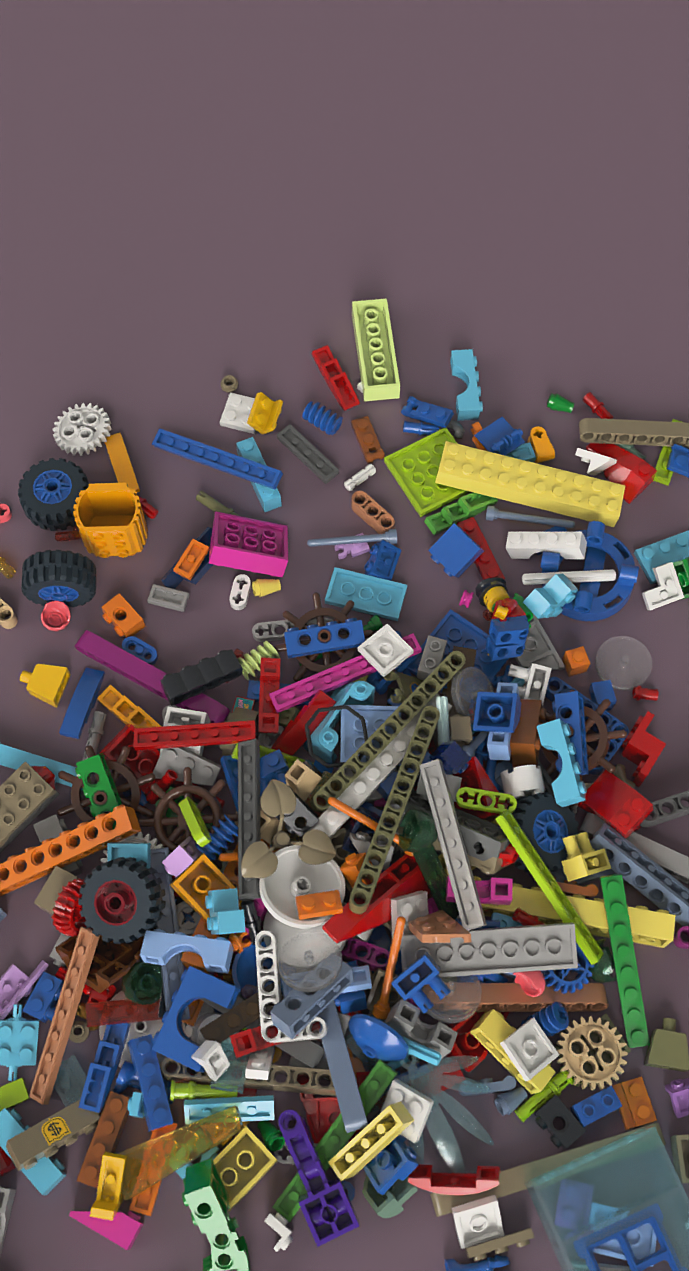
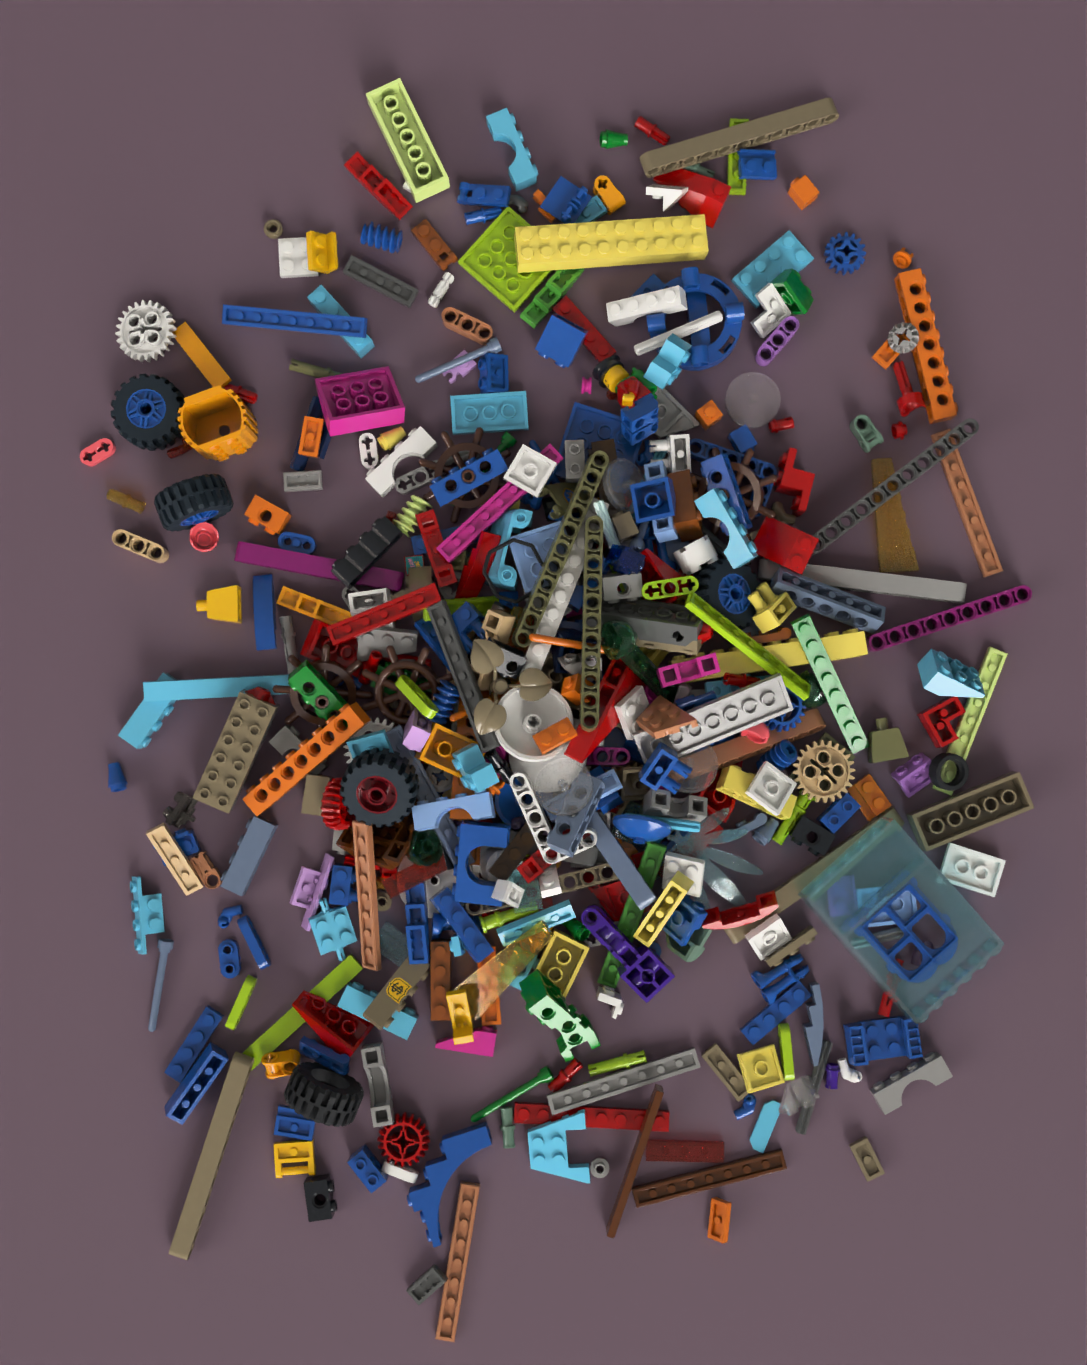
camera: 15 degrees left, 20 degrees up
orange piece [372,916,406,1019] -> none
light grey plate [419,759,487,931] -> none
sand blue piece [486,505,575,528] -> none
none -> white arch [365,426,438,498]
none -> medium lavender beam [755,316,799,366]

